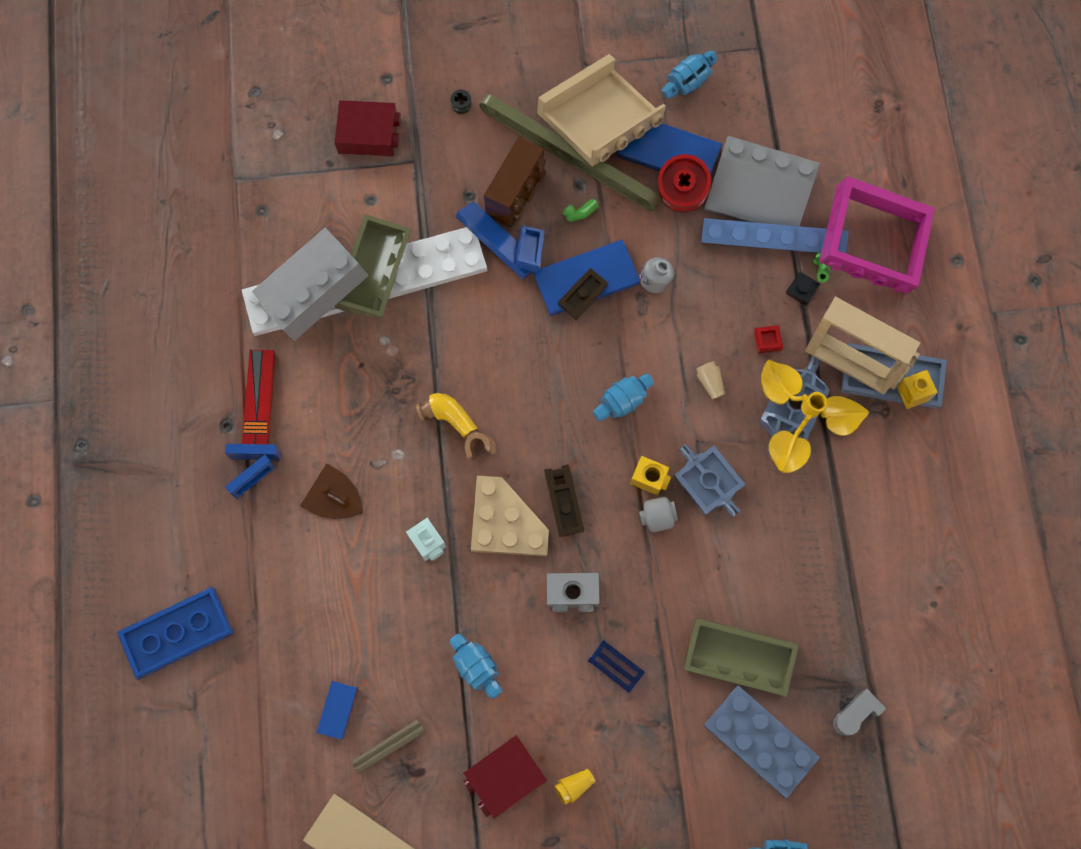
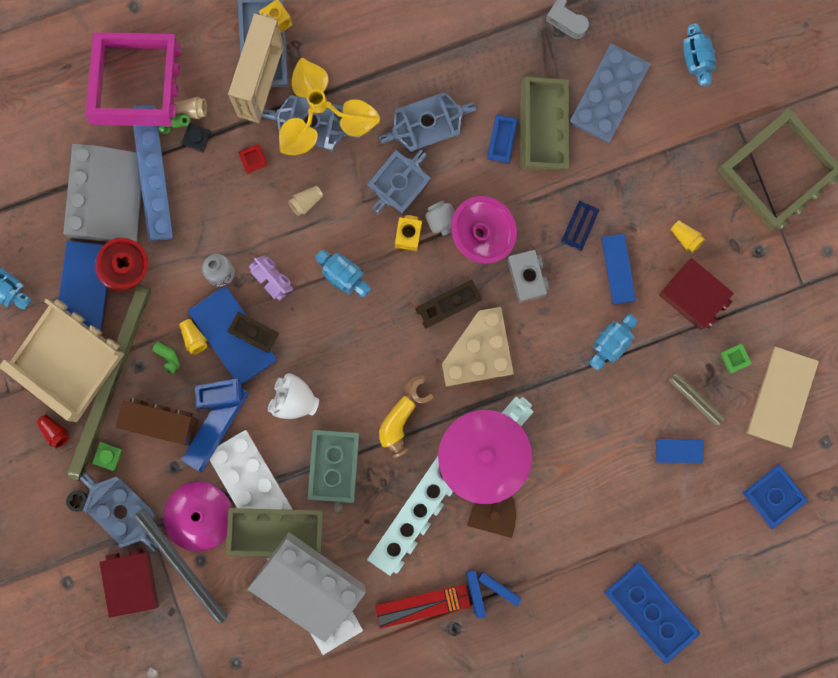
camera: 110 degrees left, 10 degrees up
none -> red cone [36,414,69,449]
none -> sand blue plate [80,472,157,552]
none -> bright green plate [92,442,123,472]
none -> dark grey axle [134,509,227,624]
none -> dark pink dish [163,482,232,552]
none -> tan cone [174,96,207,119]
none -> yellow cone [179,319,208,355]
none -> lavender hinge [249,255,294,301]
none -> white piece [268,373,319,419]
none -> sand green plate [307,430,359,503]
none -> light aqua brick [367,456,453,576]
none -> sand blue plate [378,92,476,154]
none -> dark pink dish [438,410,532,504]
none -> dark pink dish [451,196,517,264]
none -> blue tile [487,114,518,164]
none -> blue tile [601,234,636,305]
none -> bright green plate [720,343,752,374]
none -> blue tile [742,464,808,529]

